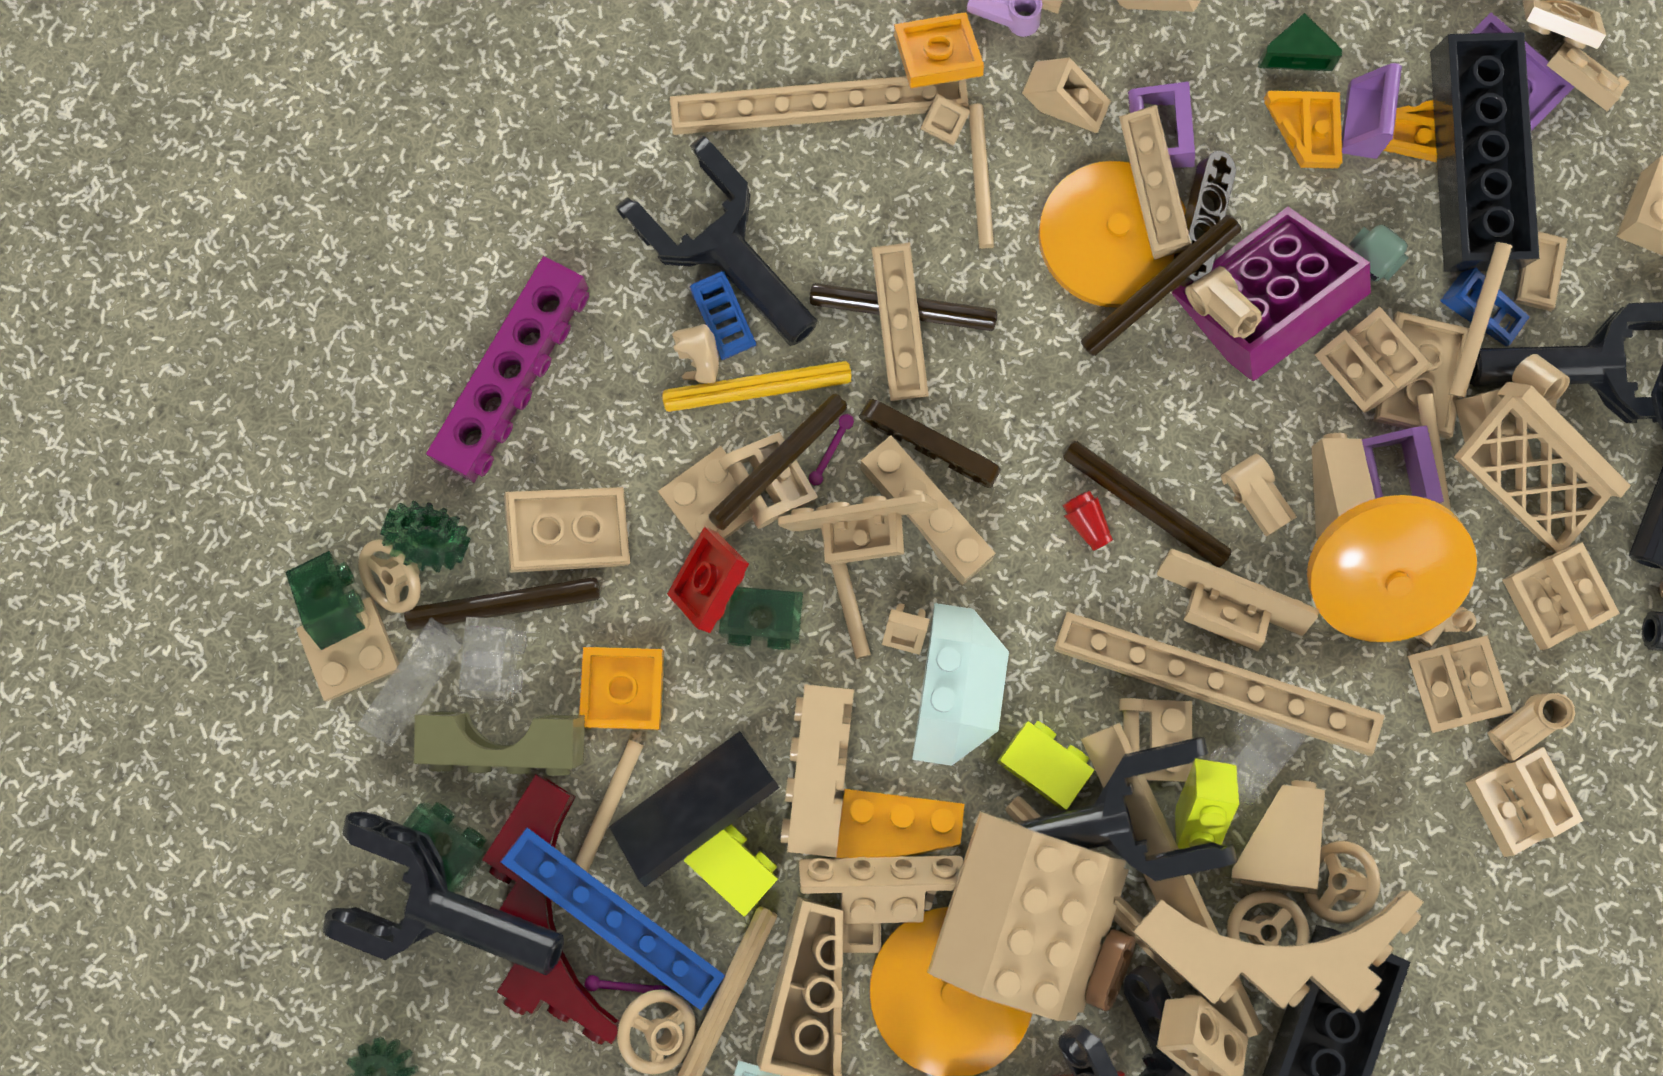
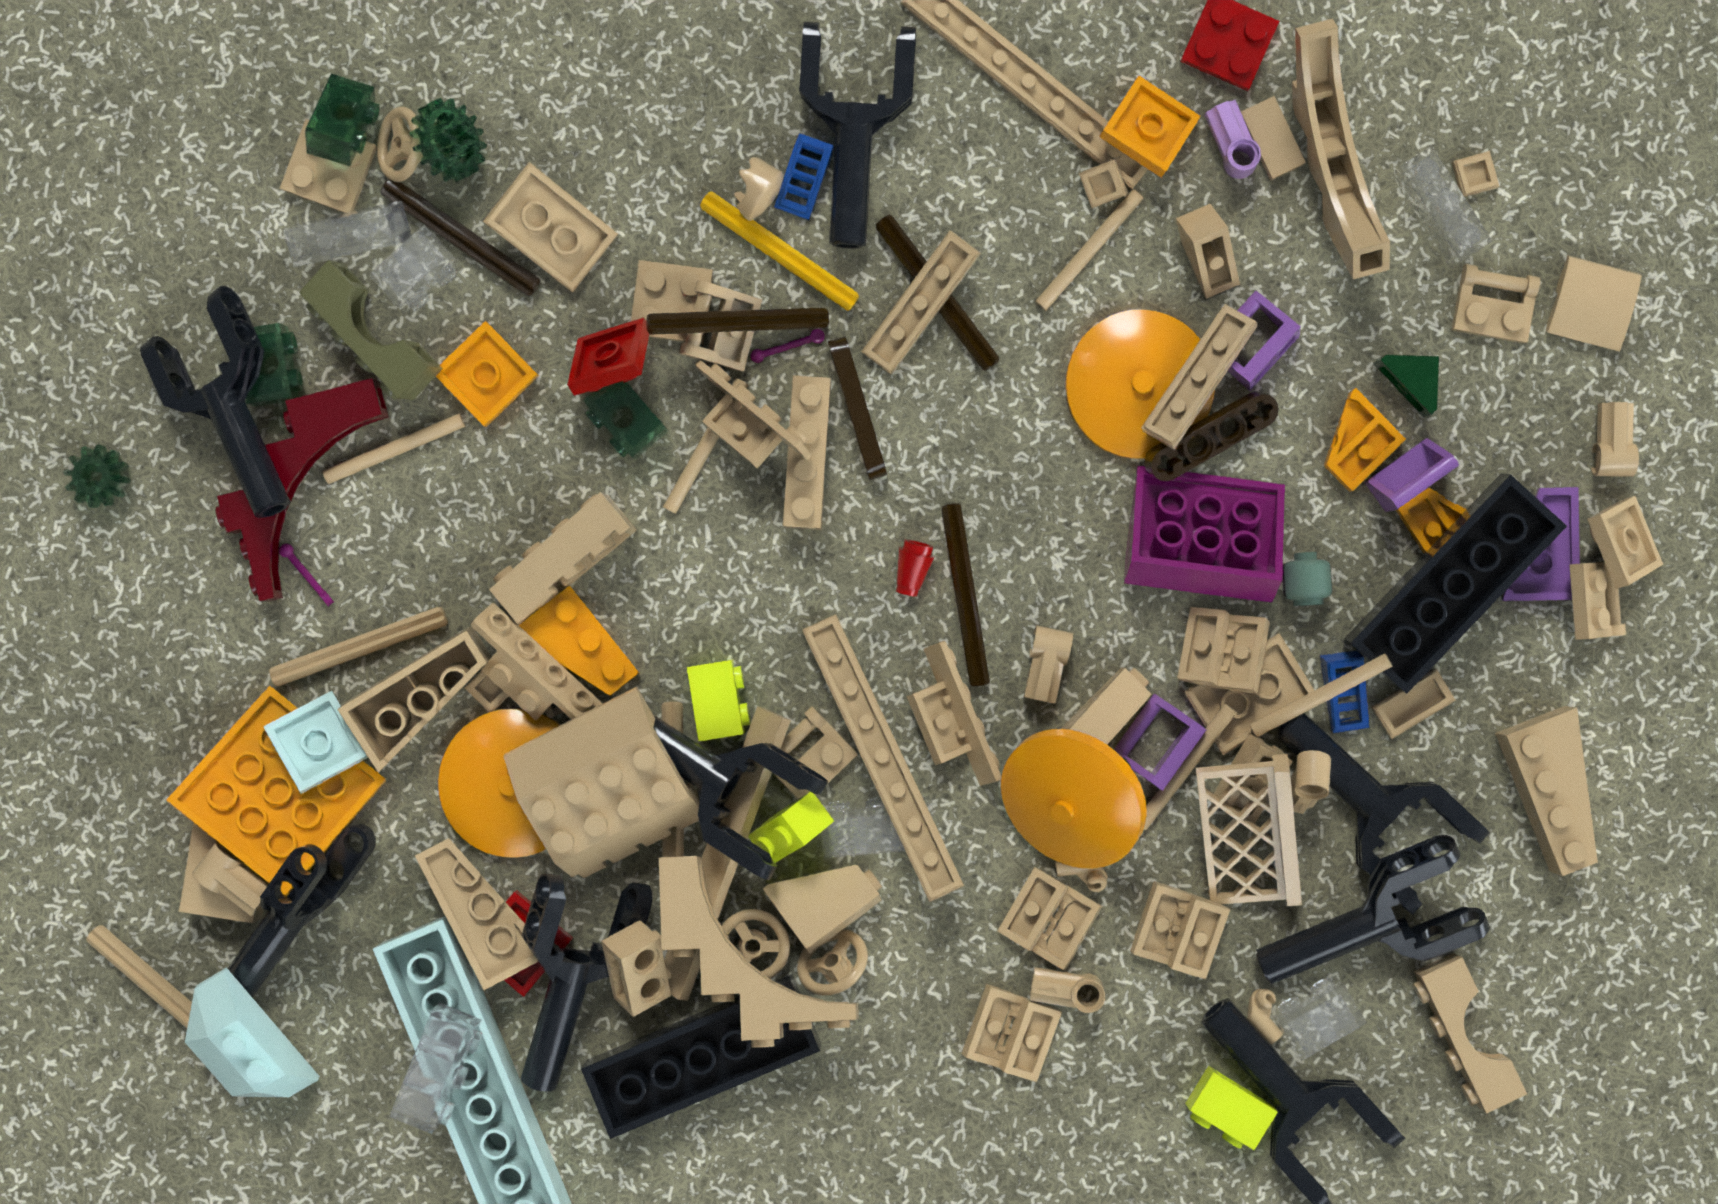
camera: 45 degrees right, 10 degrees up
magenta brick [426,256,589,483] -> none
blue plate [500,827,725,1010] -> none
black tile [609,731,780,887] -> none
tan piece [617,990,696,1074] -> none
neon yellow brick [684,824,779,917] -> none
tan tile [882,603,930,655] -> none
light aqua wedge [912,603,1009,766] -> none
dark brown axle [1081,214,1242,356] -> none
medium nougat beam [1085,929,1135,1012] -> none
tan piece [1185,266,1262,339] -> none

